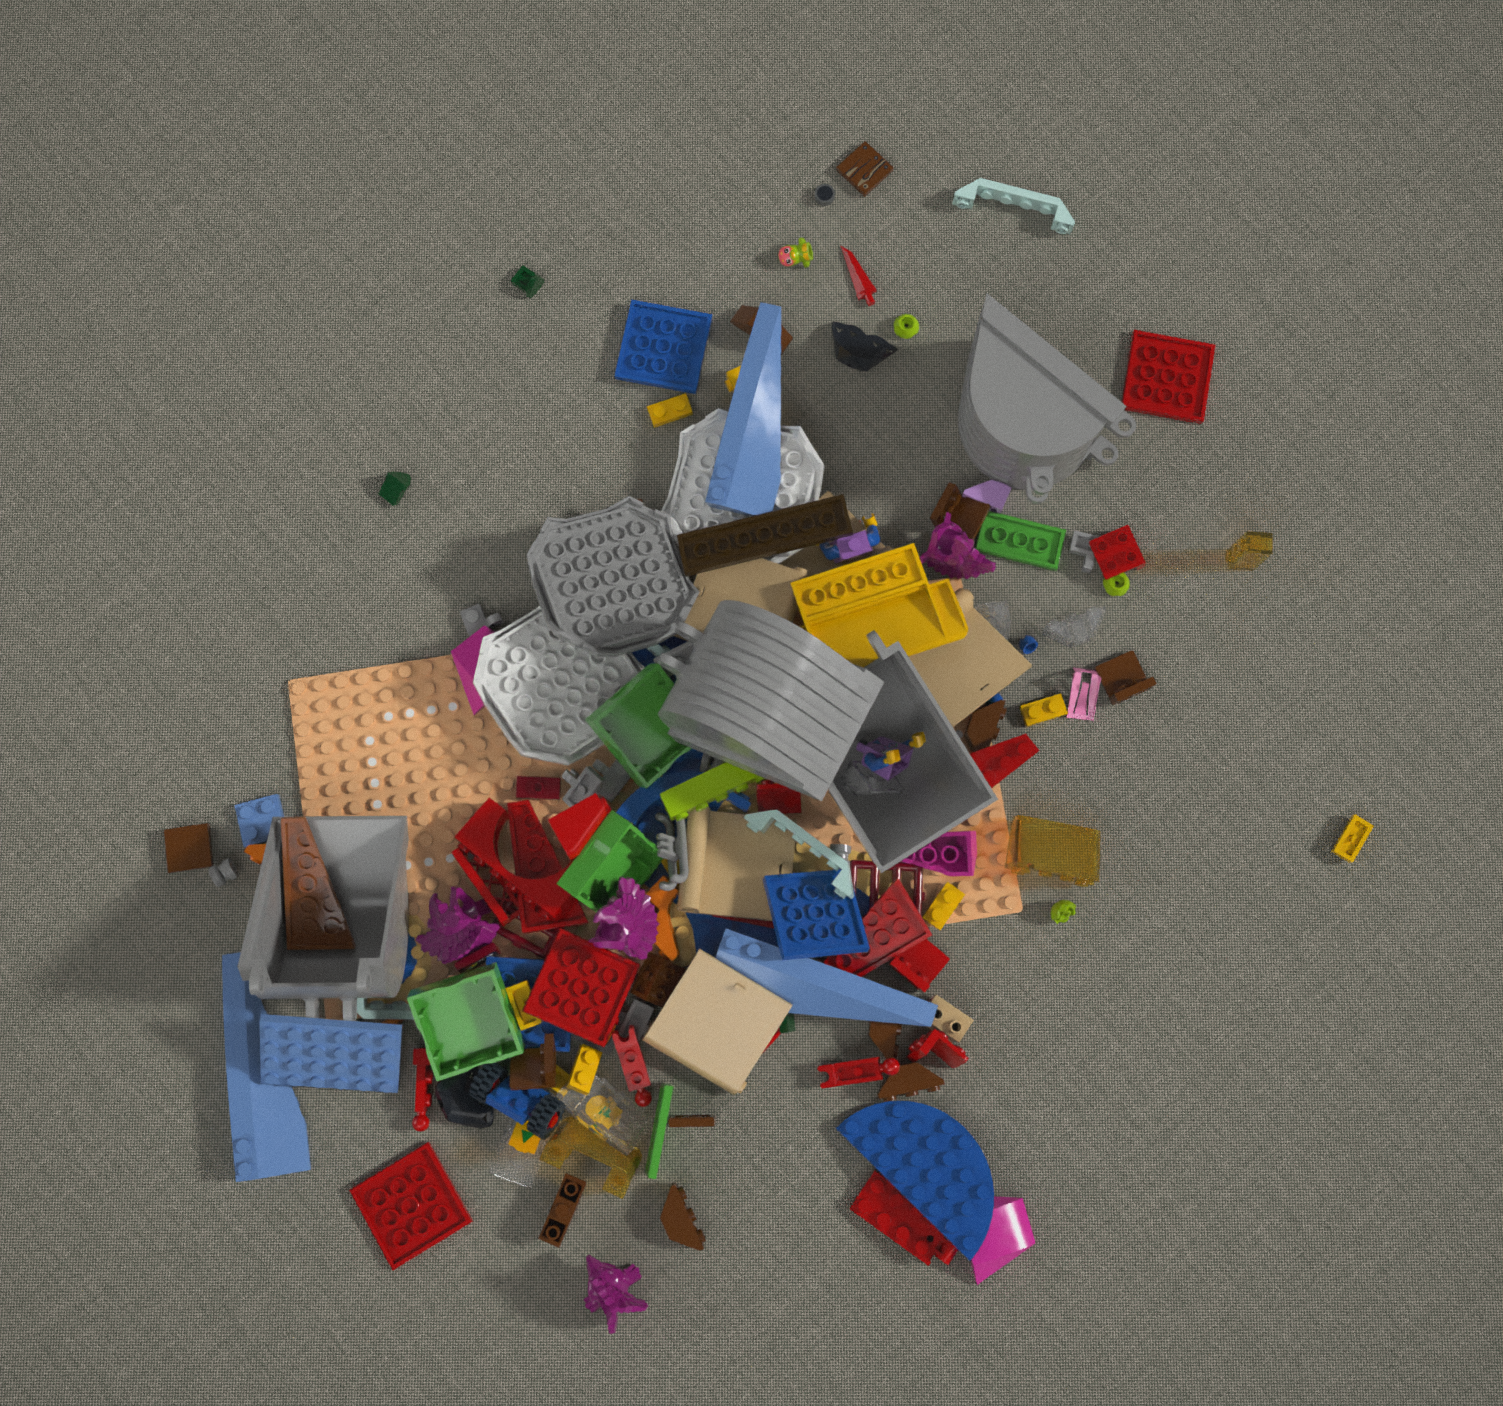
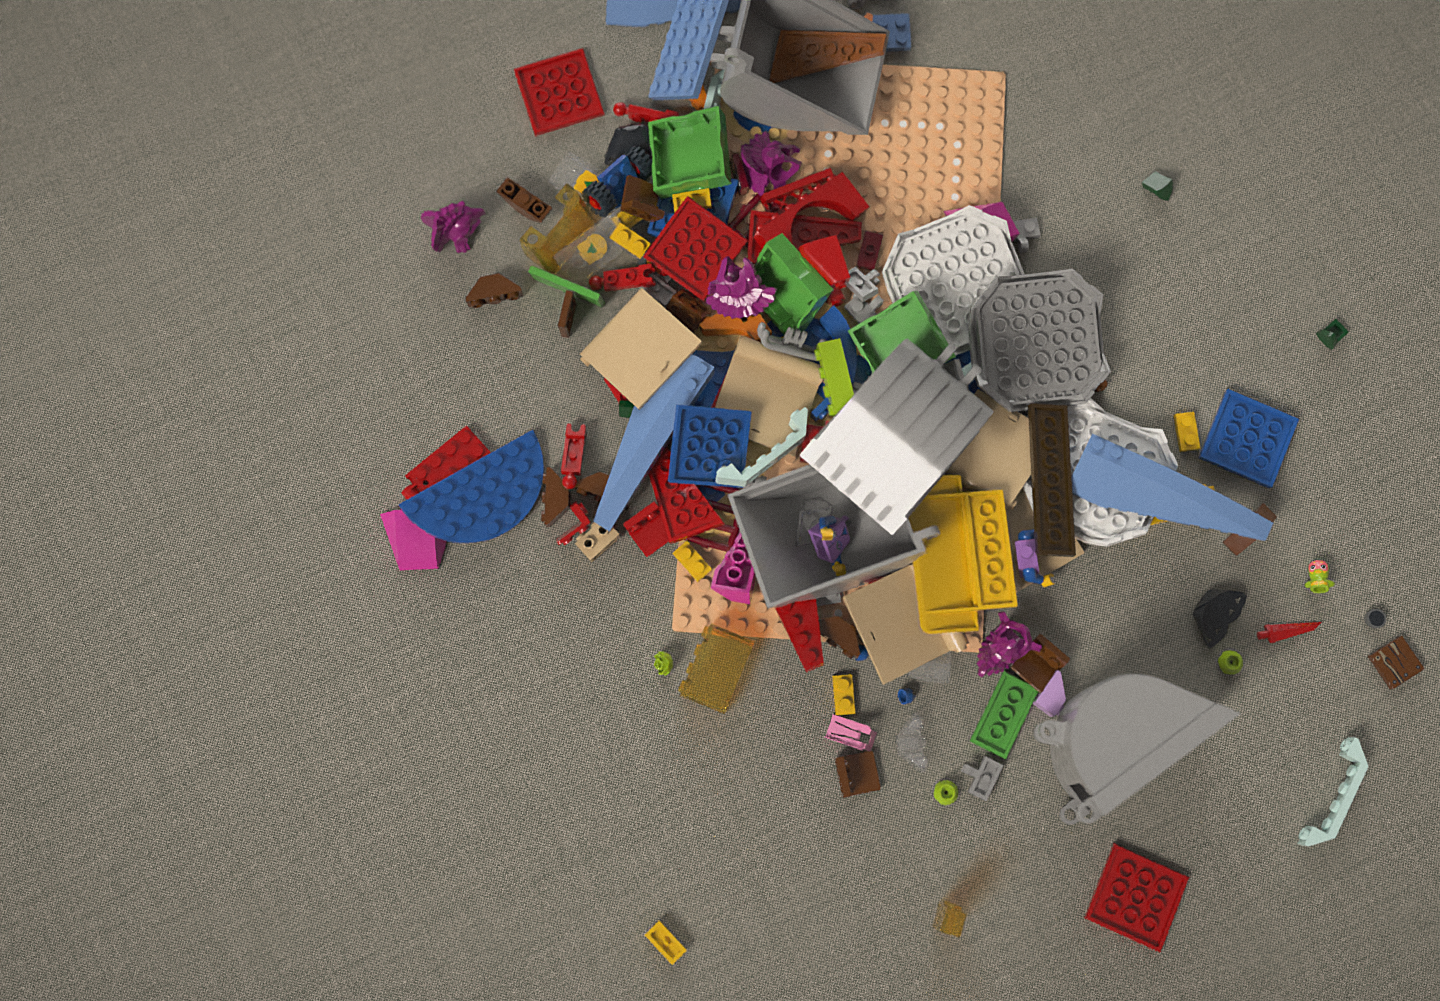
camera: 105 degrees right, 0 degrees up
red bracket [1089,525,1146,580] -> none

